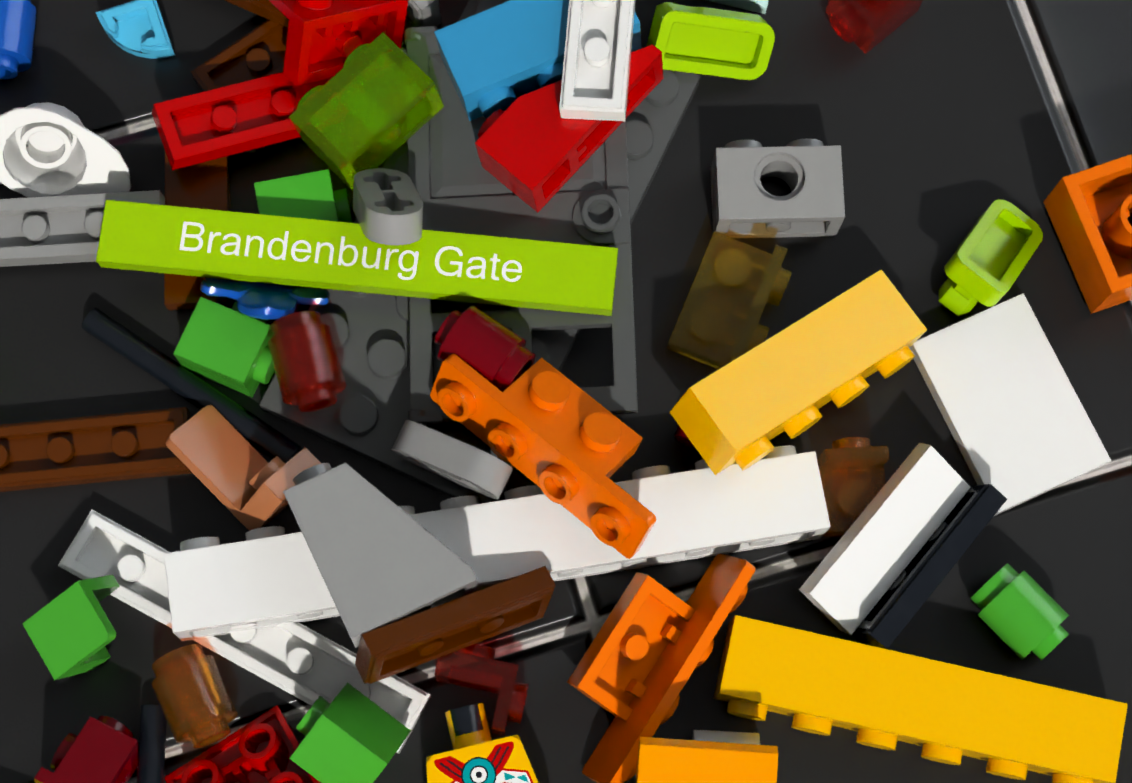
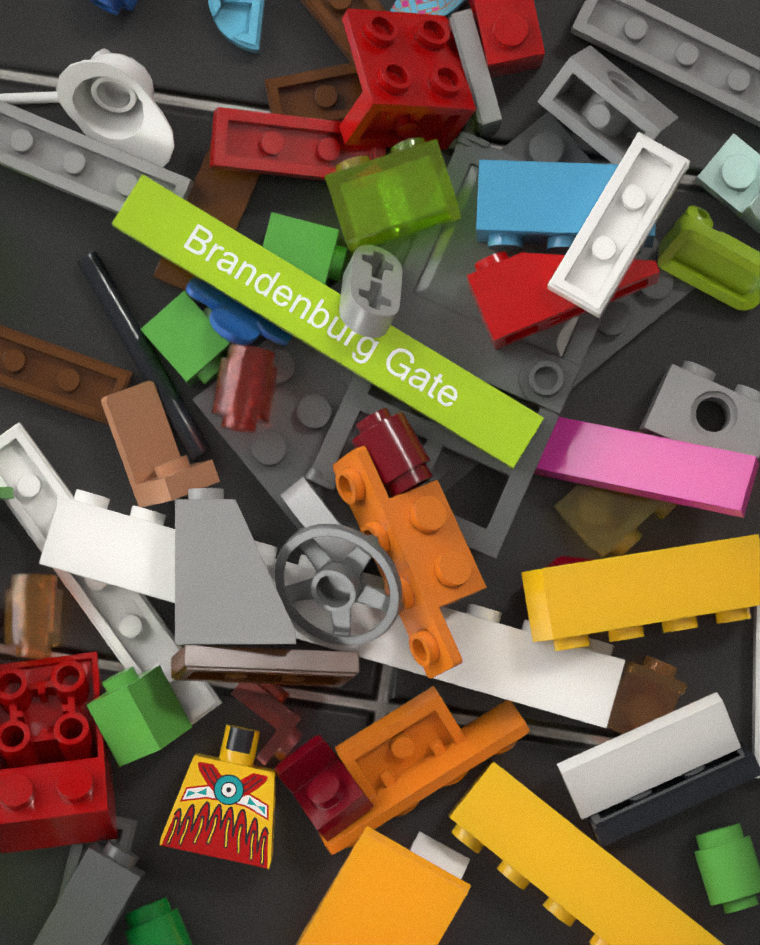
camera: 25 degrees right, 10 degrees up
none -> dark grey wheel [274,524,403,645]
none -> dark red bracket [274,735,374,842]
none -> tile [534,417,759,518]

